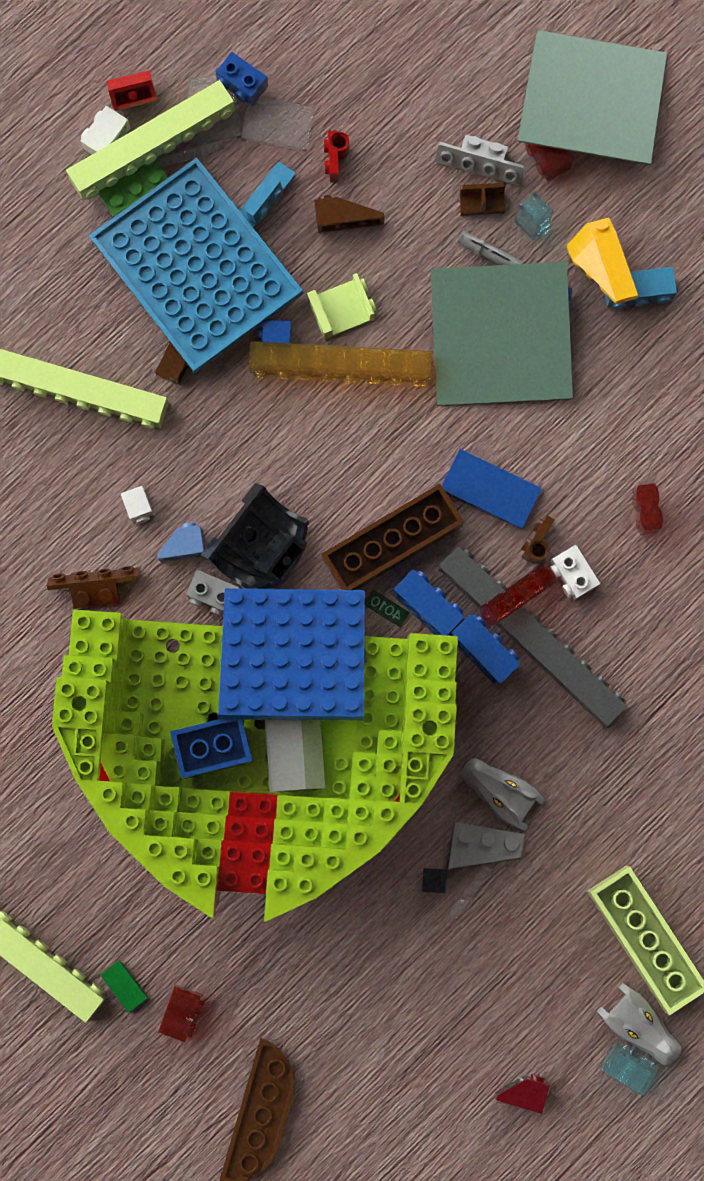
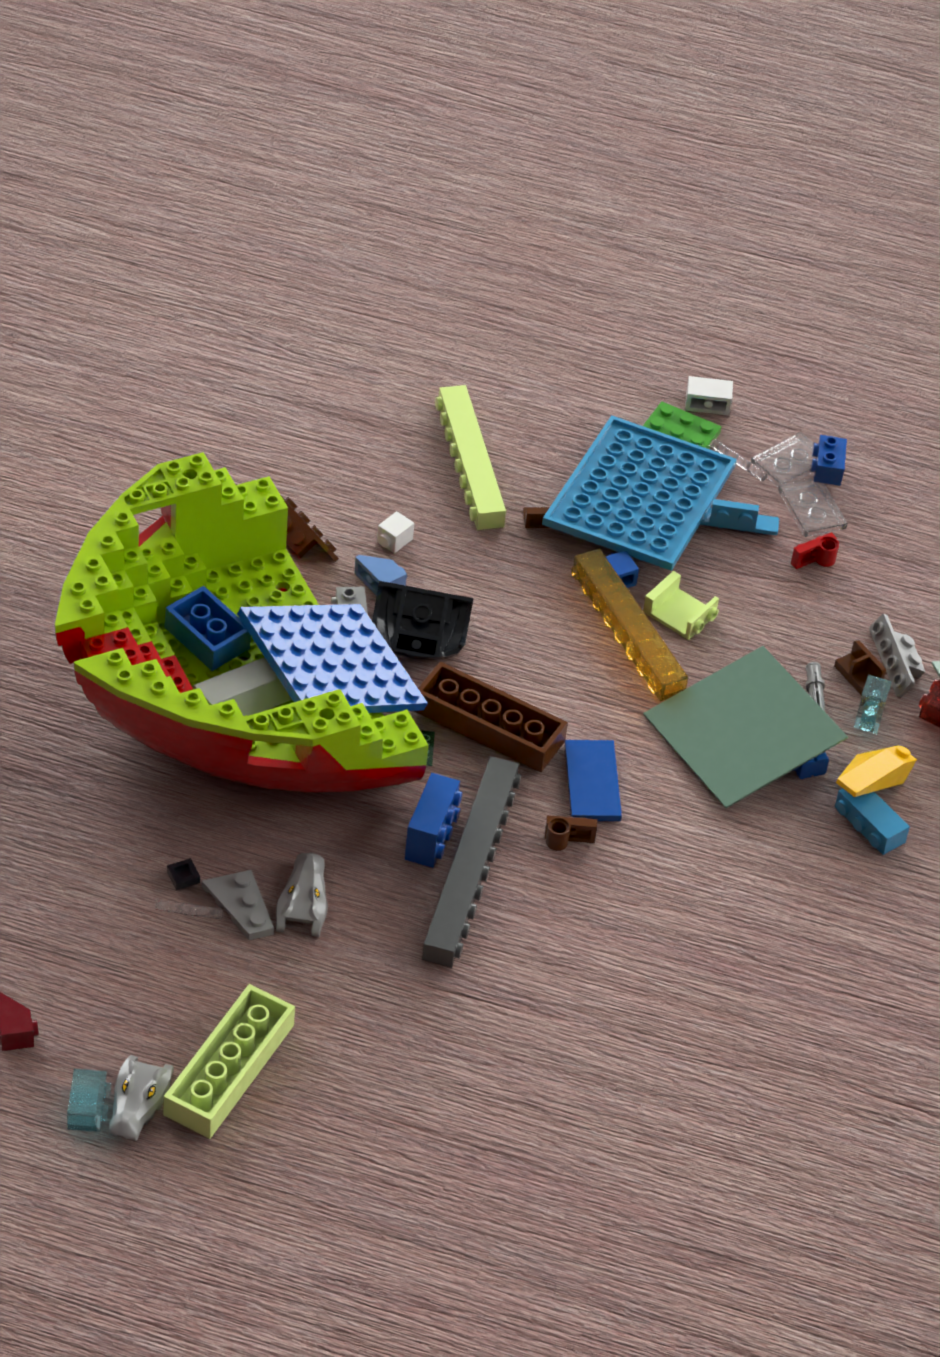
camera: 55 degrees right, 35 degrees down
yellowish green brick [66,80,235,200] -> none
red brick [107,70,157,111] -> none
reddish brown slope [314,195,385,233] -> none
blue brick [393,570,464,636] -> none
clear red brick [480,562,558,625] -> none
white brick [550,545,600,601] -> none
clear red brick [632,483,663,535] -> none

